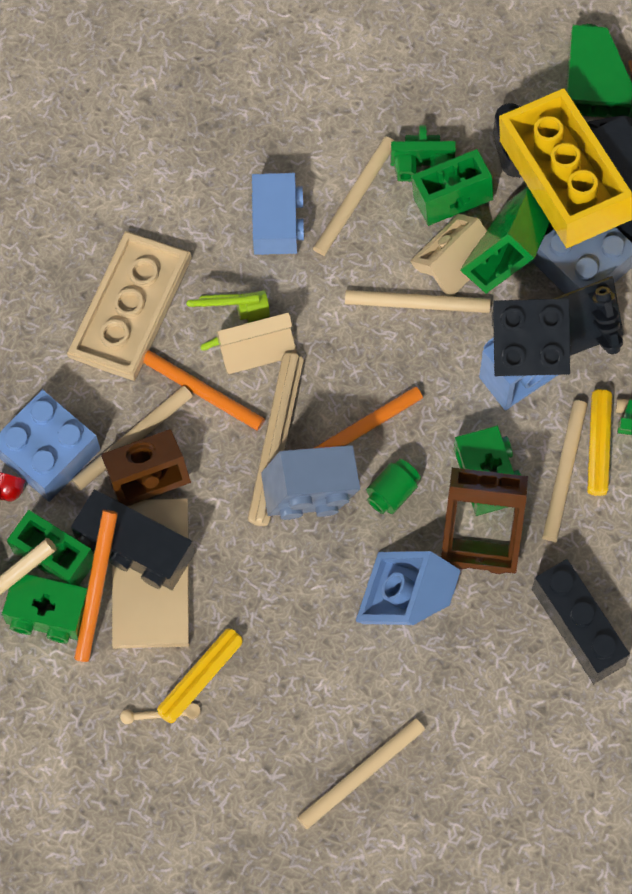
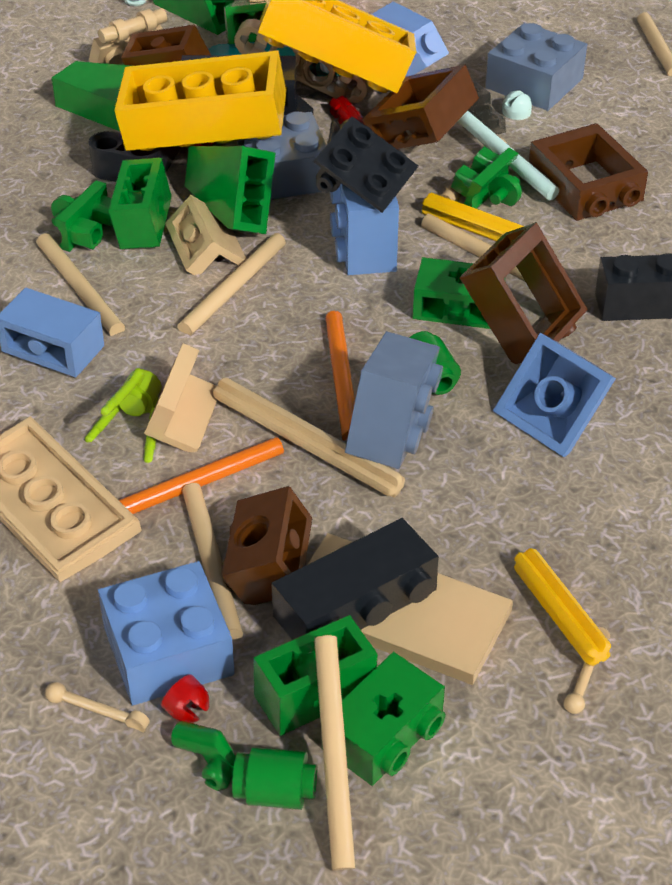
camera: 65 degrees left, 25 degrees down
orange bar [74,510,118,662] -> none

